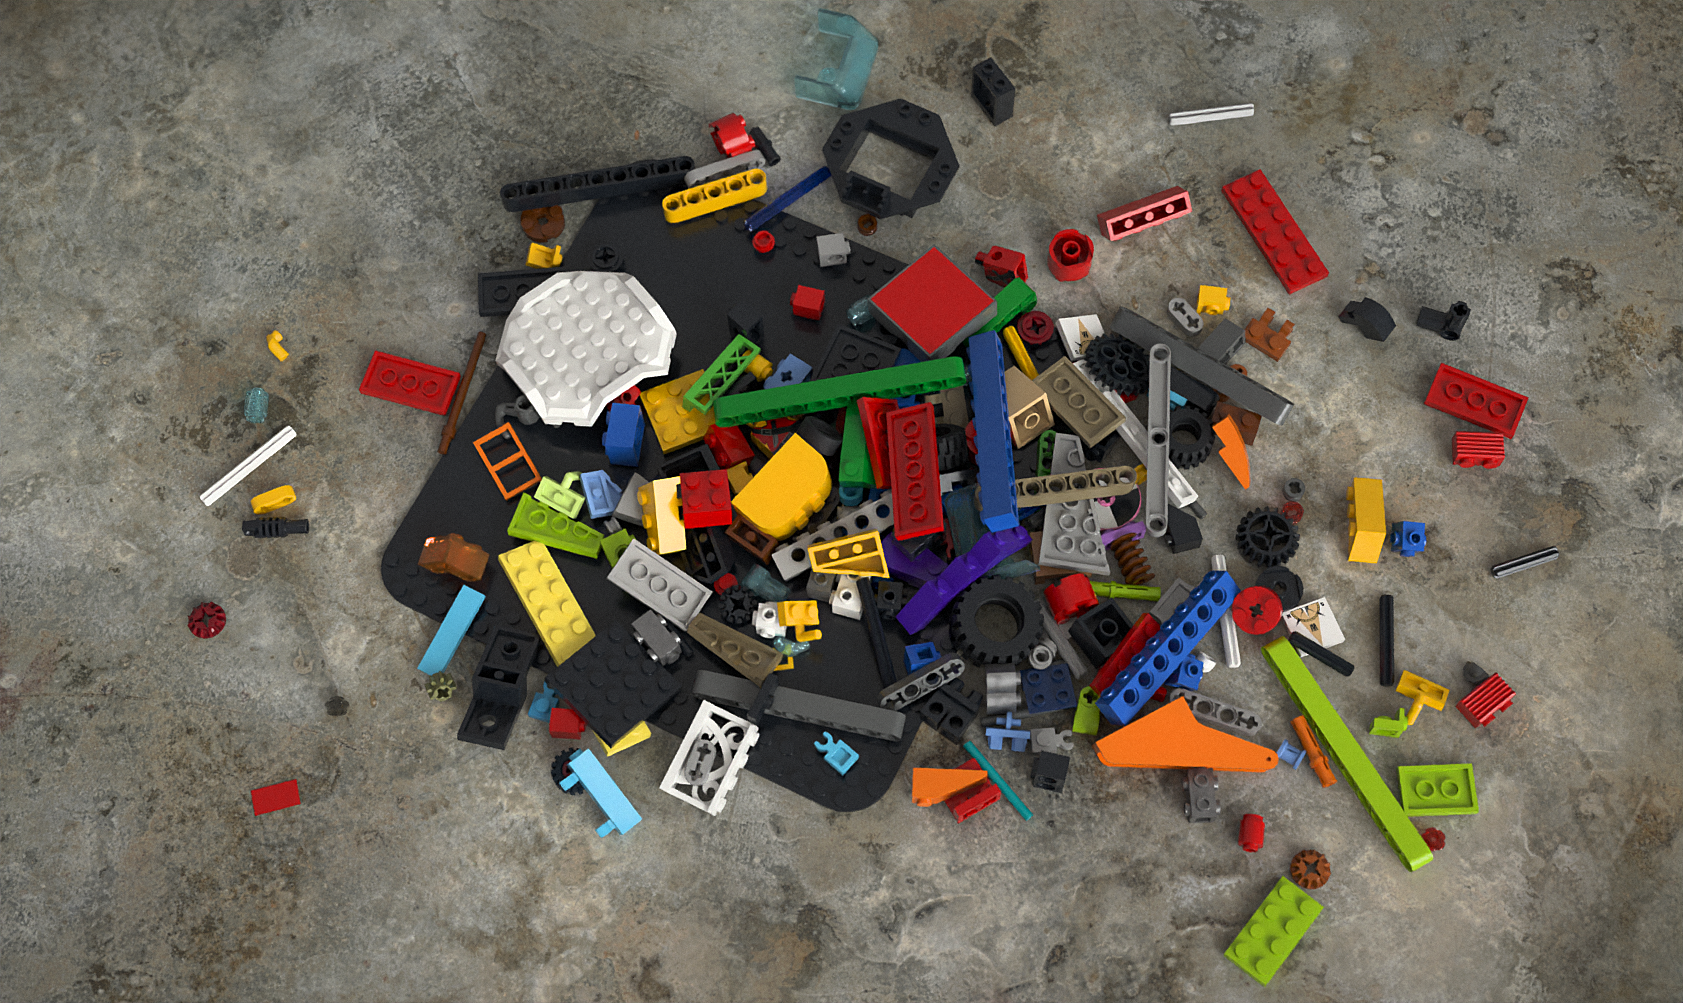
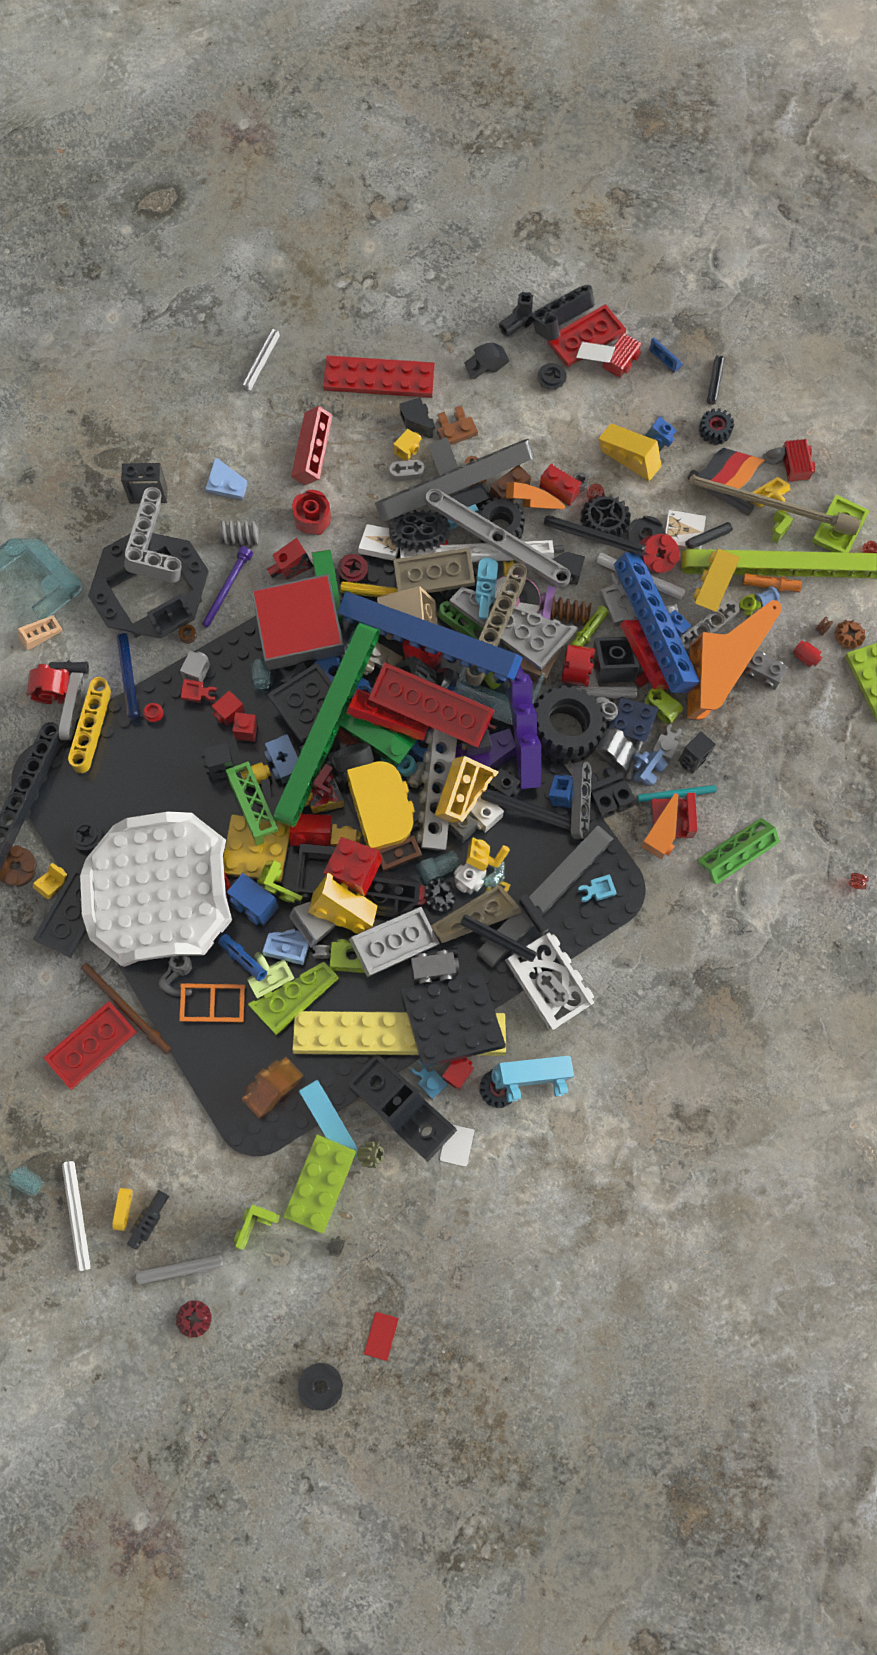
camera: 65 degrees left, 5 degrees up
none -> light nougat slope [18,615,62,650]
none -> light grey beam [124,487,181,583]
none -> light grey axle [135,1255,223,1284]
none -> red plate [180,679,217,703]
none -> dark purple piece [202,546,254,627]
none -> light blue wing [206,458,247,500]
none -> blue pin [218,934,267,981]
none -> light grey piece [219,520,260,545]
none -> red brick [233,713,258,742]
none -> lime bracket [234,1204,281,1250]
none -> lime bracket [257,860,302,903]
none -> lime plate [283,1134,357,1234]
none -> black plate [298,1362,343,1411]
none -> dark red bracket [313,764,334,799]
none -> black slope [399,397,435,438]
none -> white sticker [440,1125,475,1166]
none -> black axle [460,915,537,962]
none -> medium azure piece [475,557,498,620]
none -> black beam [532,285,595,341]
none -> black gear [538,363,567,390]
none -> red brick [539,464,581,506]
none -> black axle [543,515,646,556]
none -> white sticker [576,342,615,362]
none -> blue slope [649,337,683,373]
none -> flag [690,448,861,536]
none -> yellow wedge [692,548,740,612]
none -> bright green fence [697,818,780,885]
none -> black bush [699,408,734,445]
none -> lime plate [739,594,761,616]
none -> reddish brown bush [815,616,833,636]

